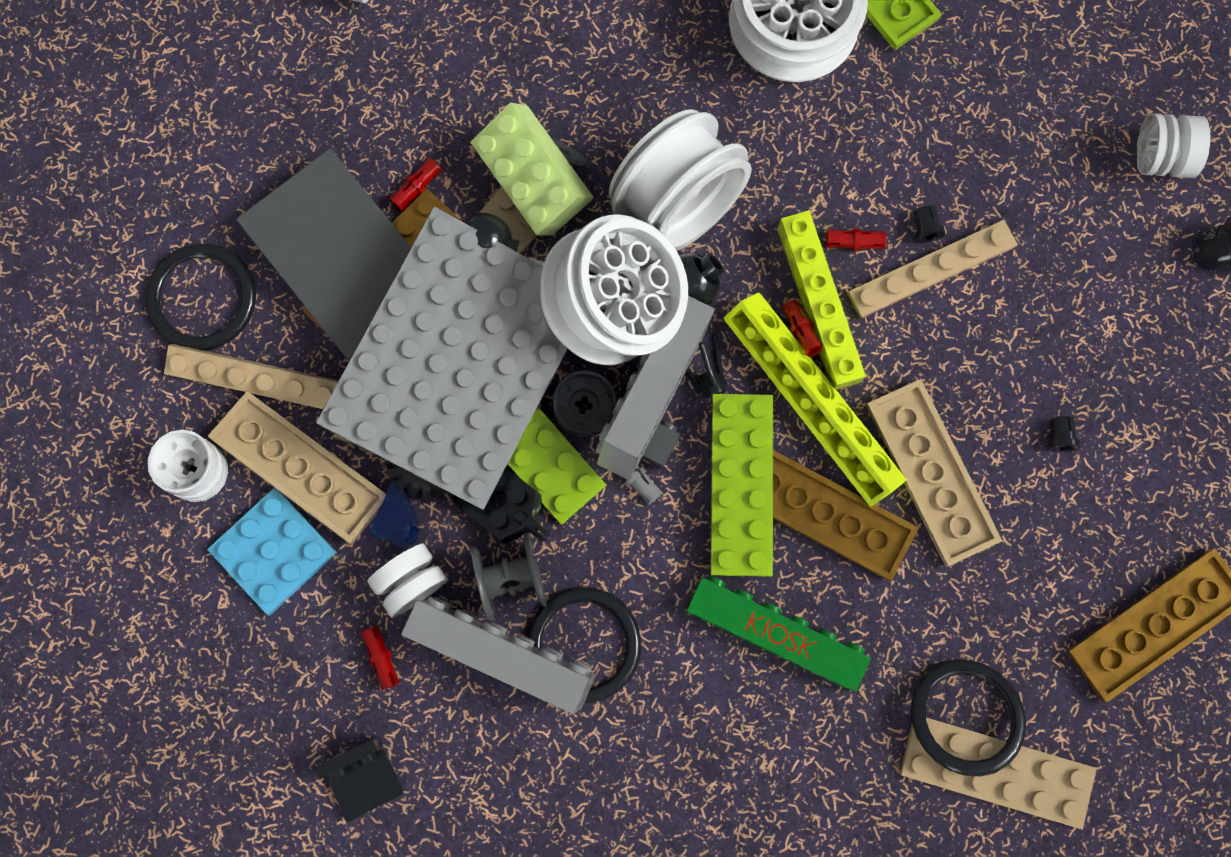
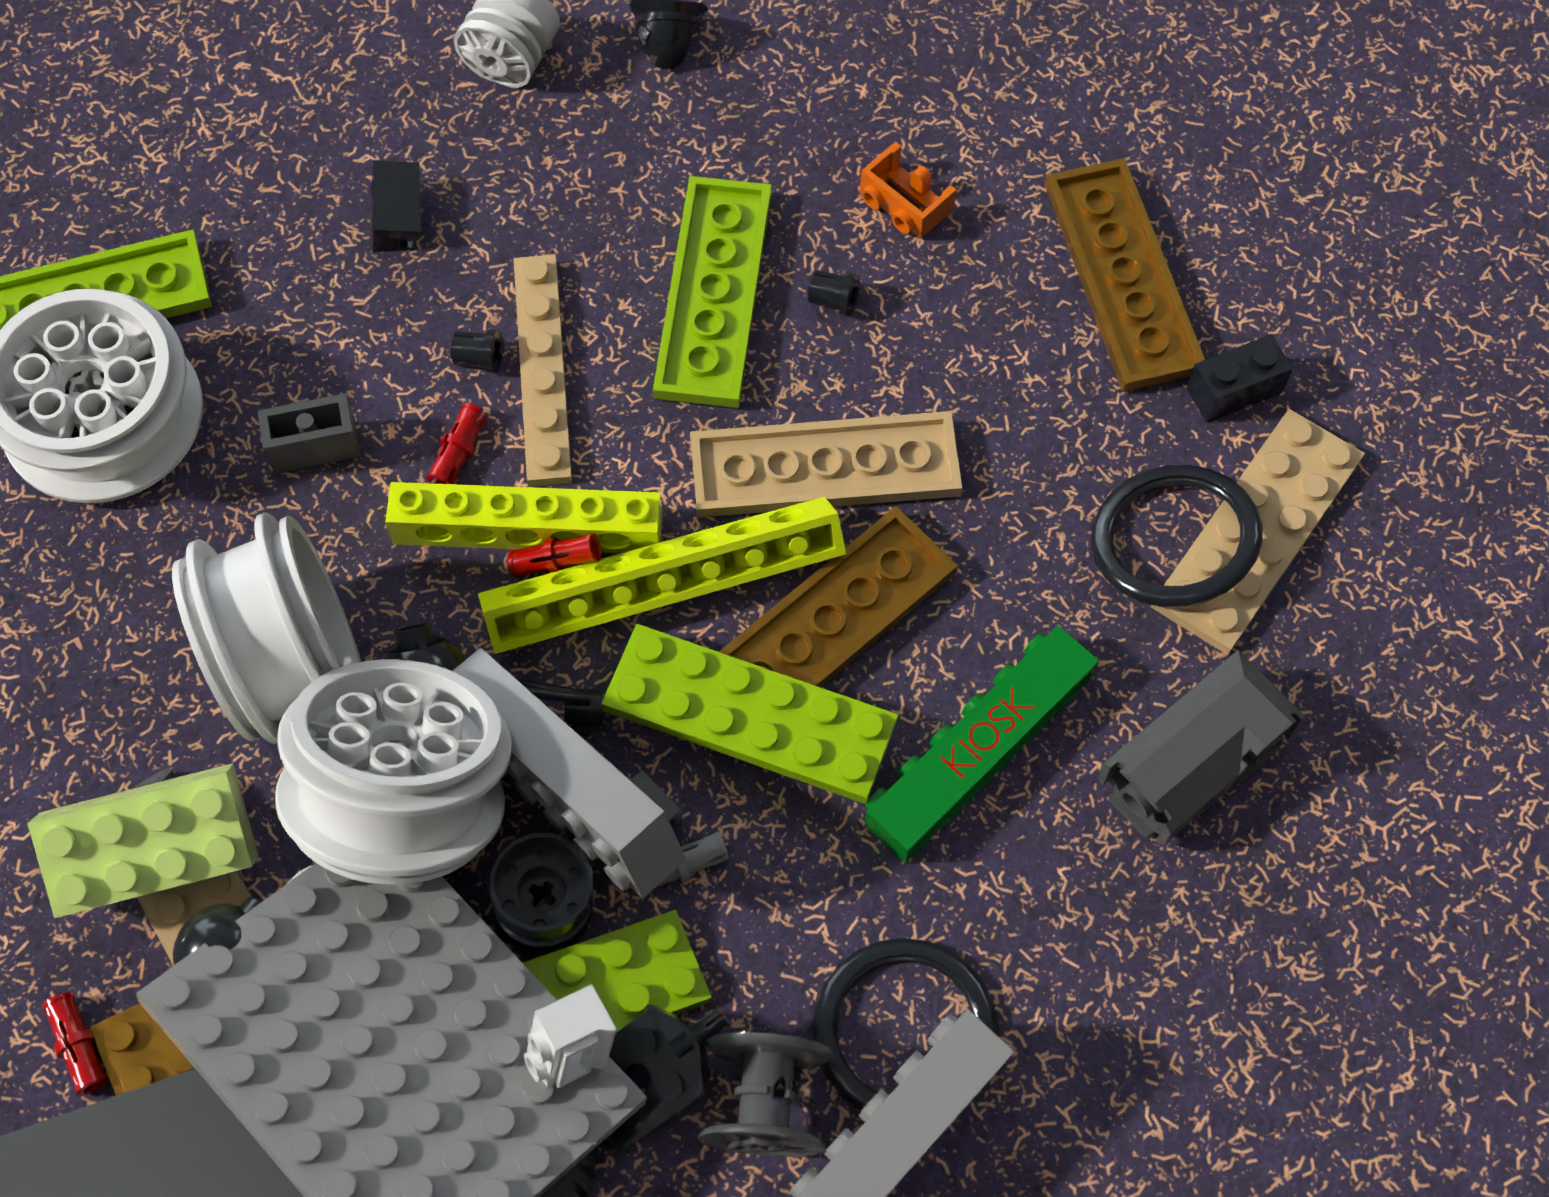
camera: 70 degrees left, 15 degrees down
none -> dark grey brick [257,393,362,474]
none -> black hinge [372,160,421,252]
none -> white window [524,984,617,1089]
none -> lime plate [653,176,772,408]
none -> orange window [860,141,957,240]
none -> dark grey brick [1097,650,1306,846]
none -> black brick [1186,334,1293,423]

